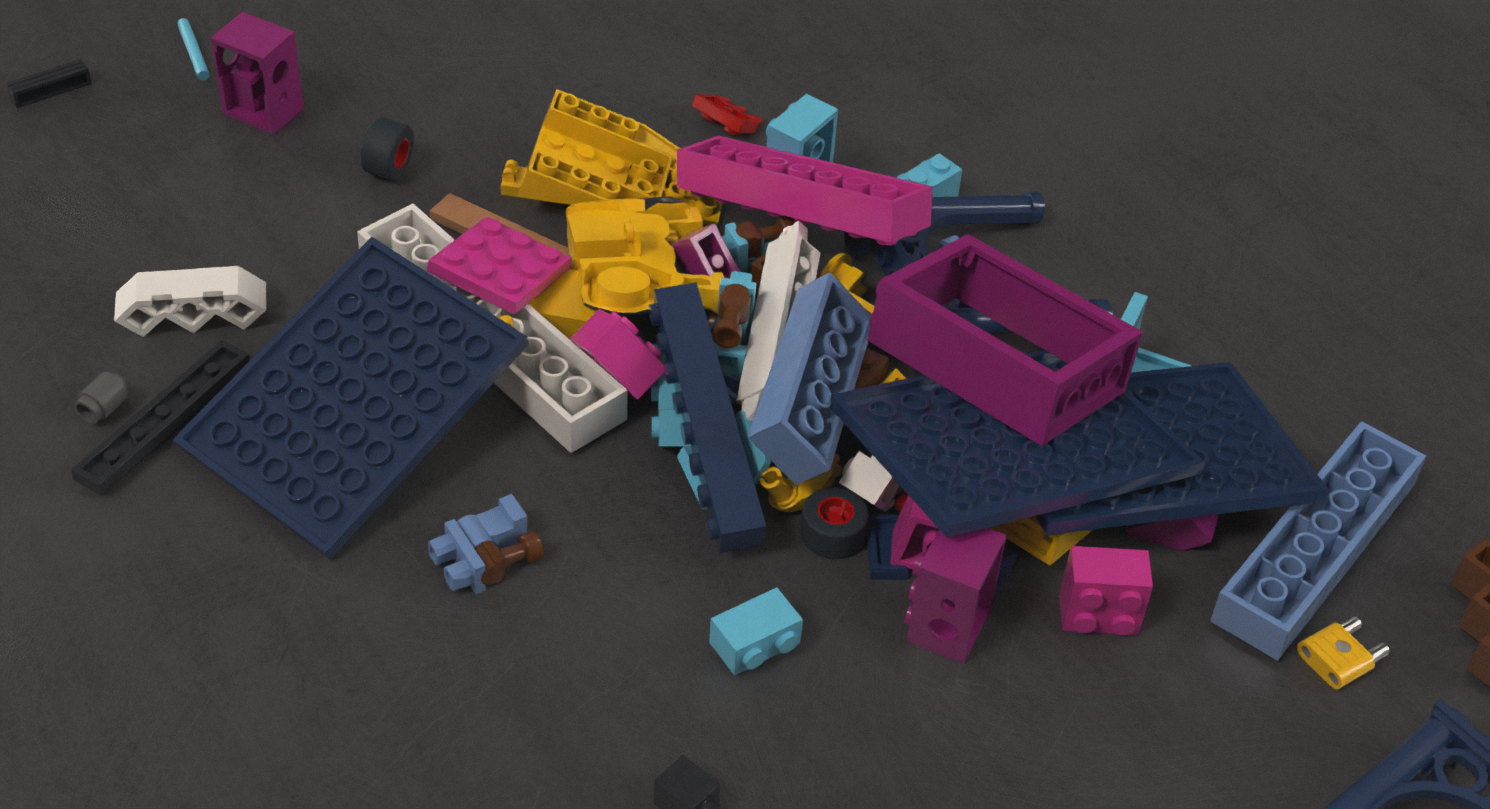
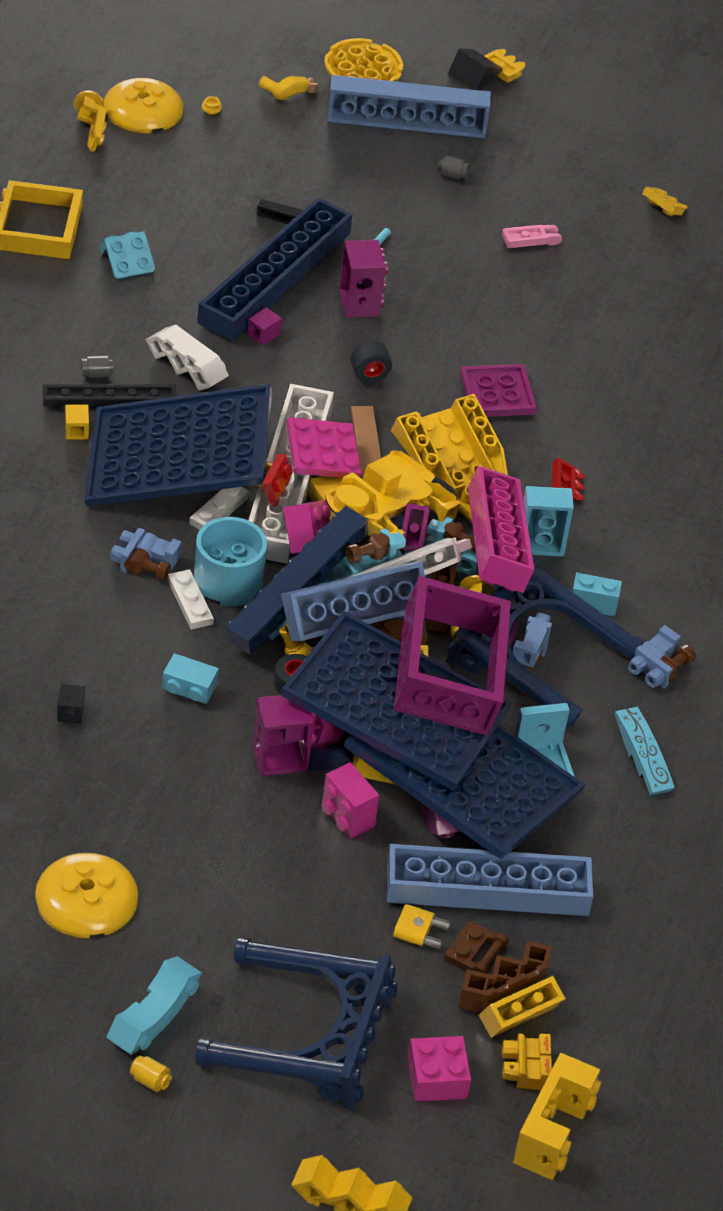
camera: 50 degrees right, 0 degrees up
none -> yellow brick [65,405,89,440]
none -> white plate [167,569,214,630]
none -> white plate [189,487,249,530]
none -> medium azure brick [194,517,267,606]
none -> dark blue brick [197,197,353,341]
none -> magenta brick [247,308,282,346]
none -> red plate [262,454,292,507]
none -> reddish brown plate [444,920,509,974]
none -> magenta plate [460,364,537,417]
none -> medium azure slope [614,707,675,796]
none -> medium blue hips [628,625,696,688]

